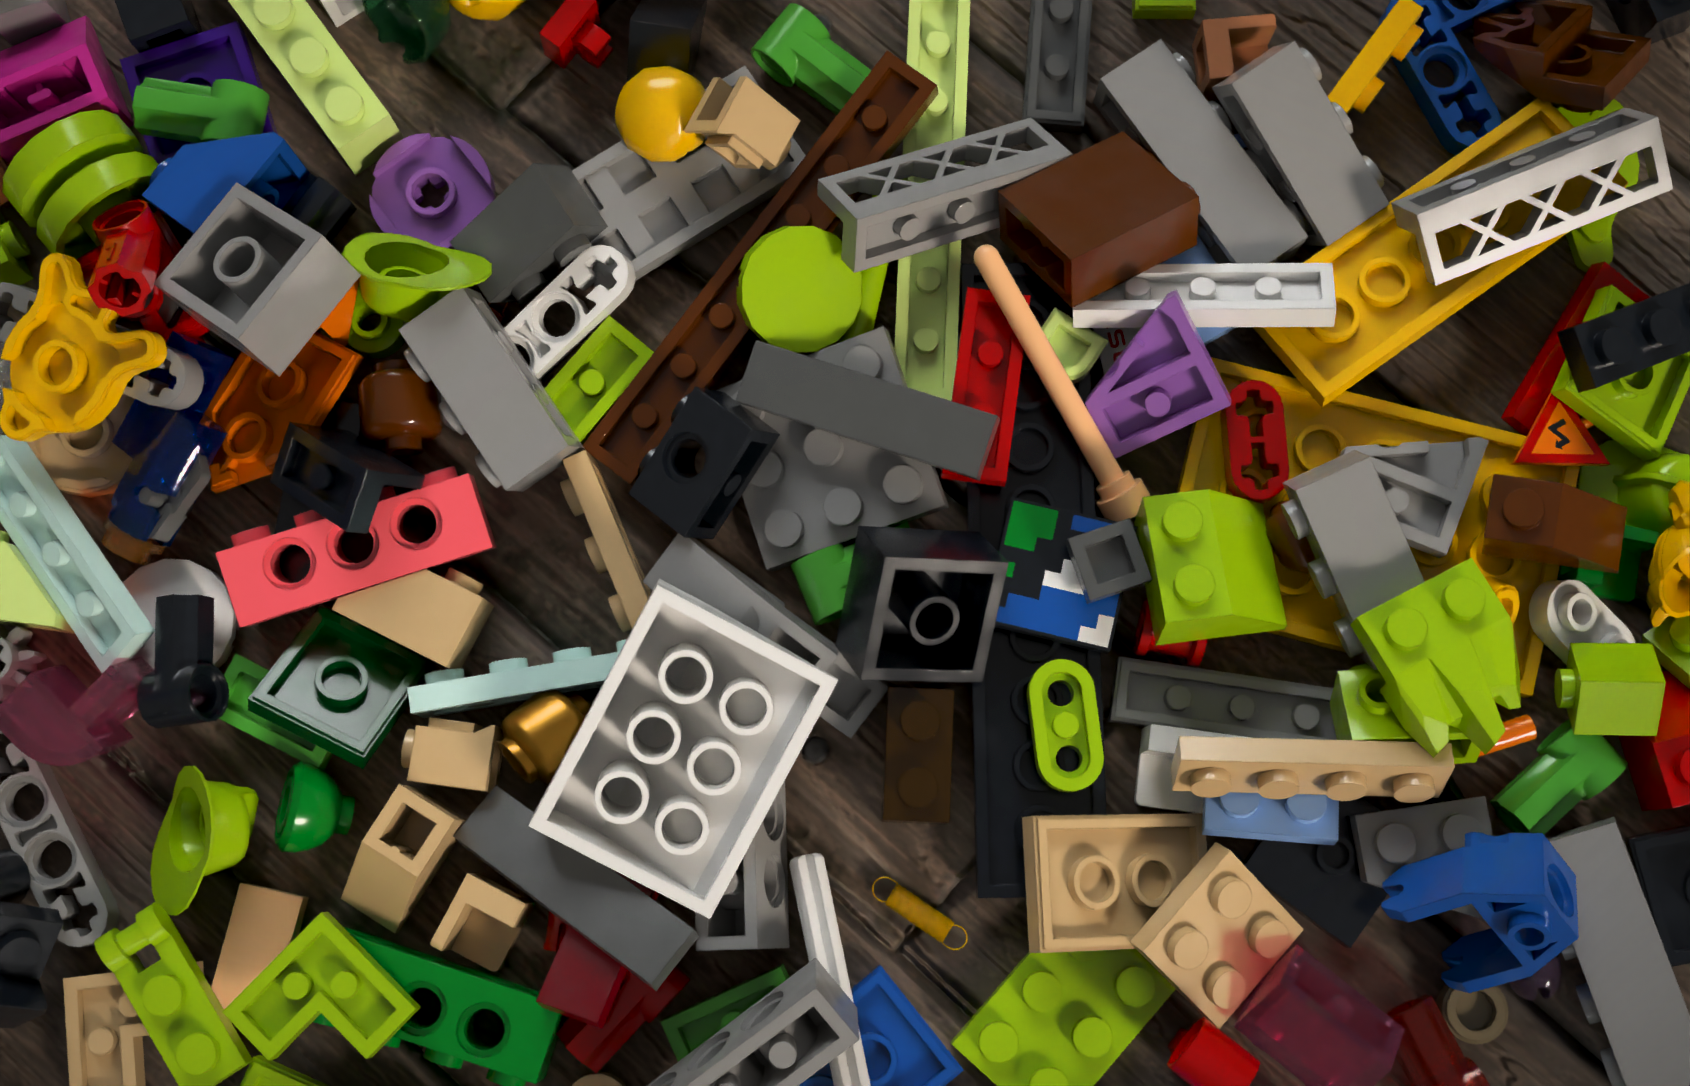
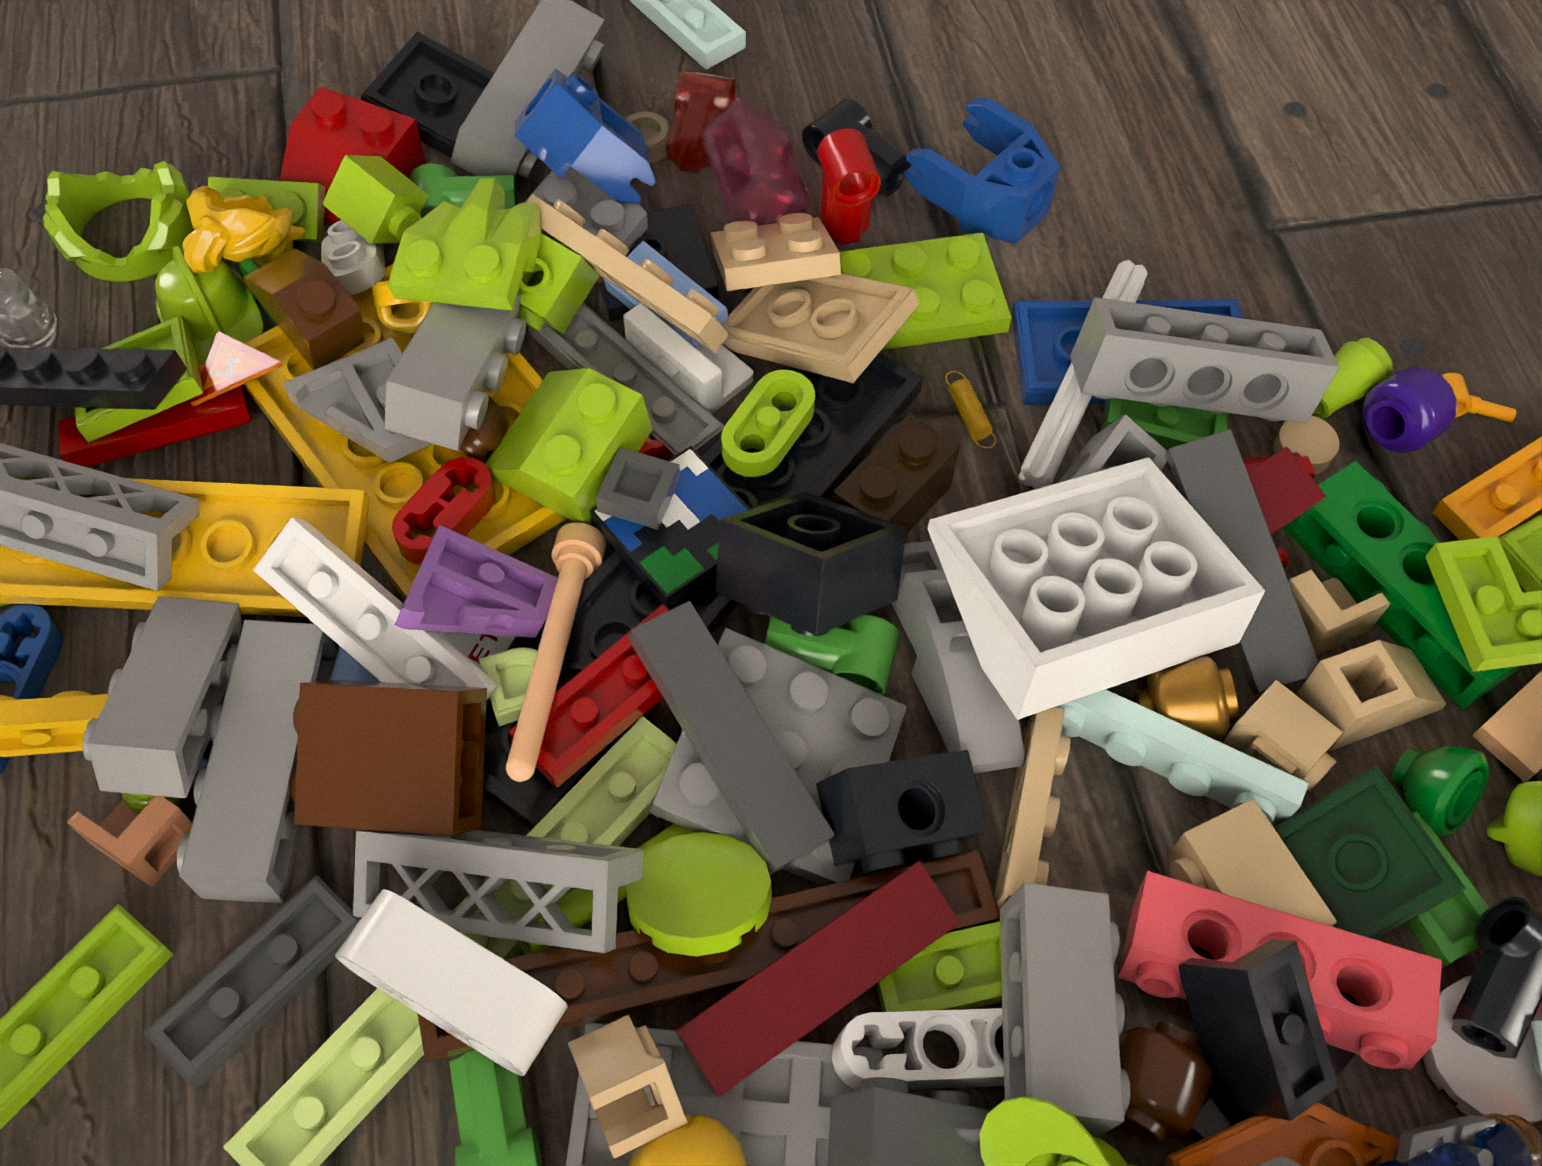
camera: 145 degrees left, 20 degrees down
none -> white beam [335,889,568,1076]
none -> dark red tile [675,861,961,1097]

